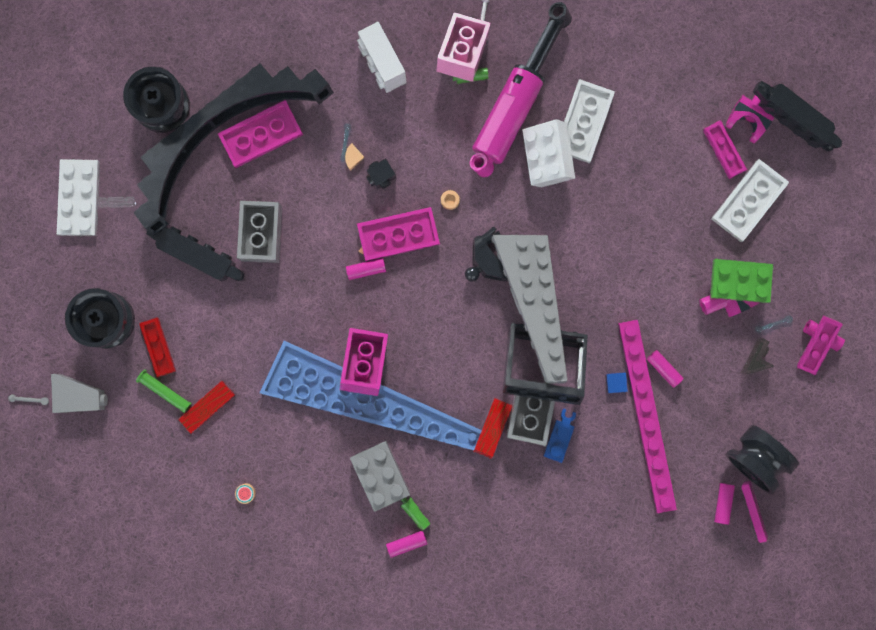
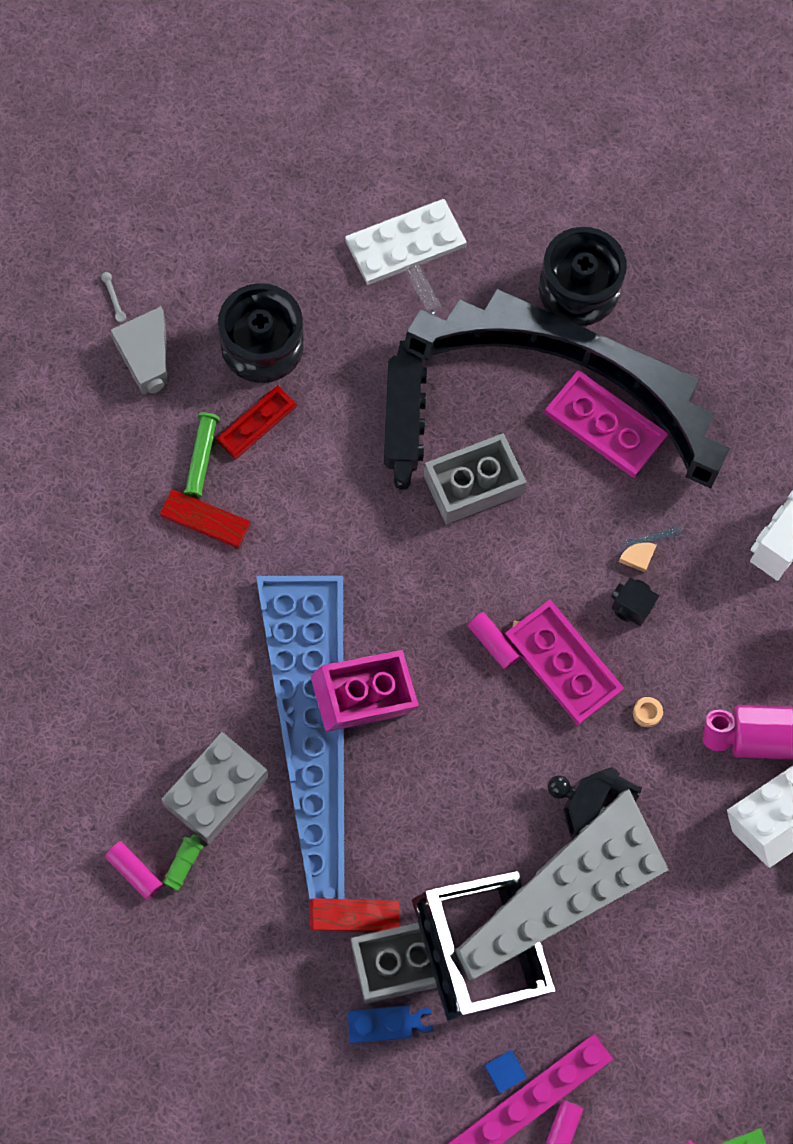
camera: 60 degrees right, 15 degrees down
tile [235,484,256,504] -> none

